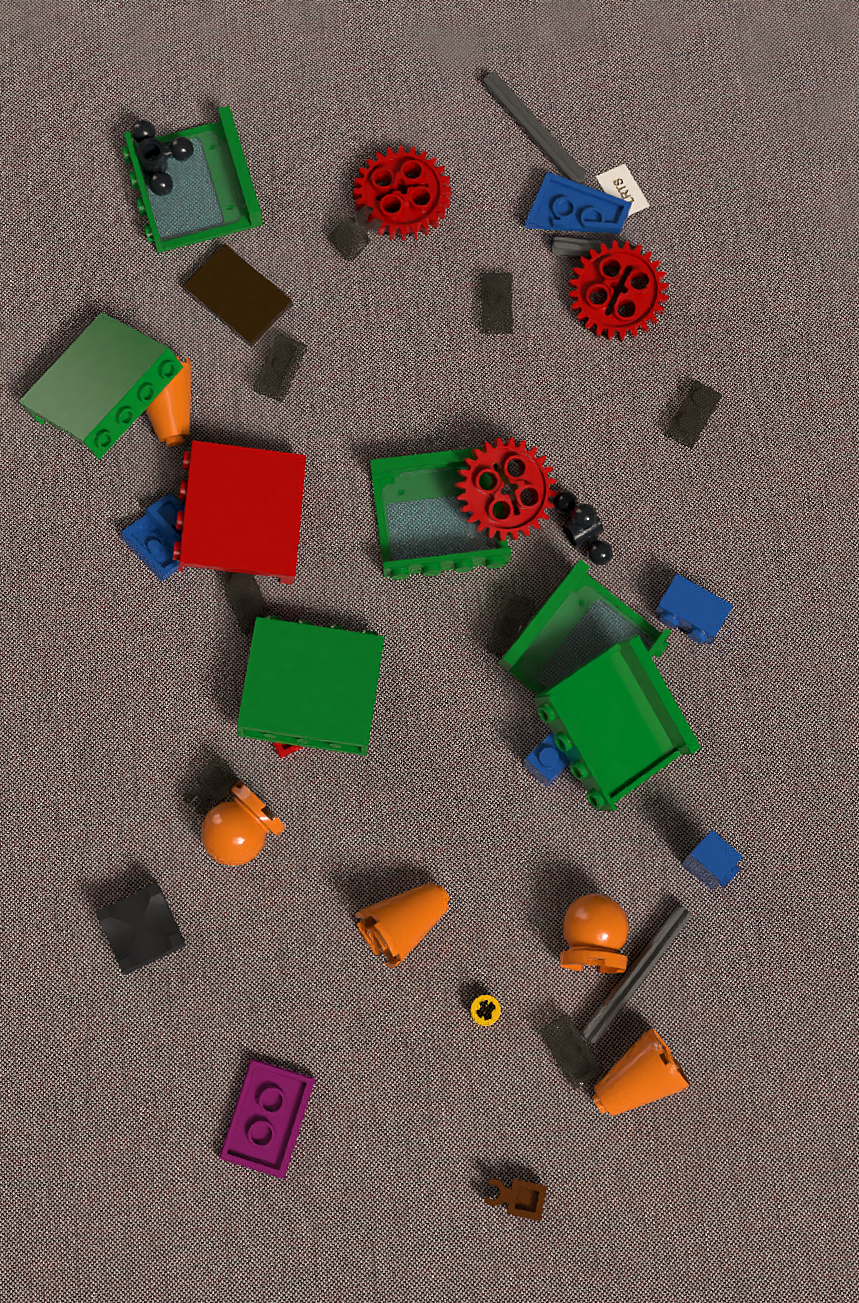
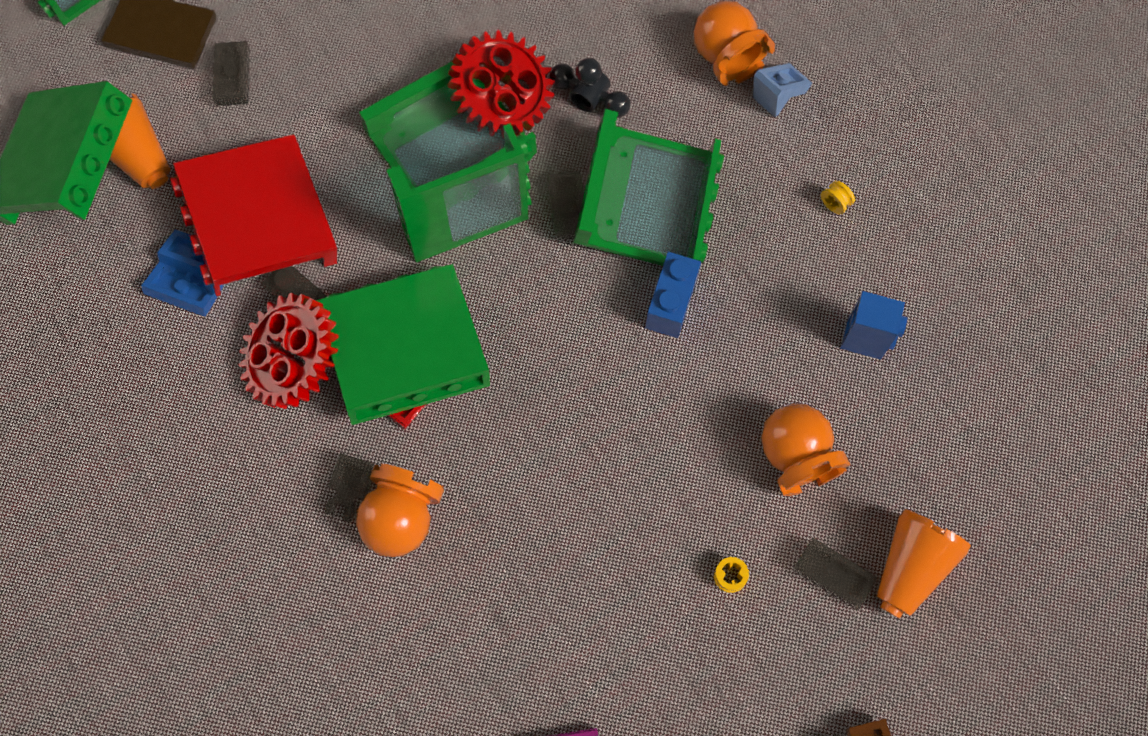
camera: 25 degrees left, 5 degrees down
black brick [95,882,187,975] -> none
orange cone [355,882,450,969] -> none
green panel [533,635,701,811] -> none
dark grey axle [580,905,692,1044] -> none
blue brick [655,574,733,645] -> none
none -> red gear [238,293,339,409]
none -> green panel [386,124,532,263]
none -> orange tile [694,0,775,86]
none -> medium blue slope [753,63,813,117]
none -> yellow bush [821,180,855,215]

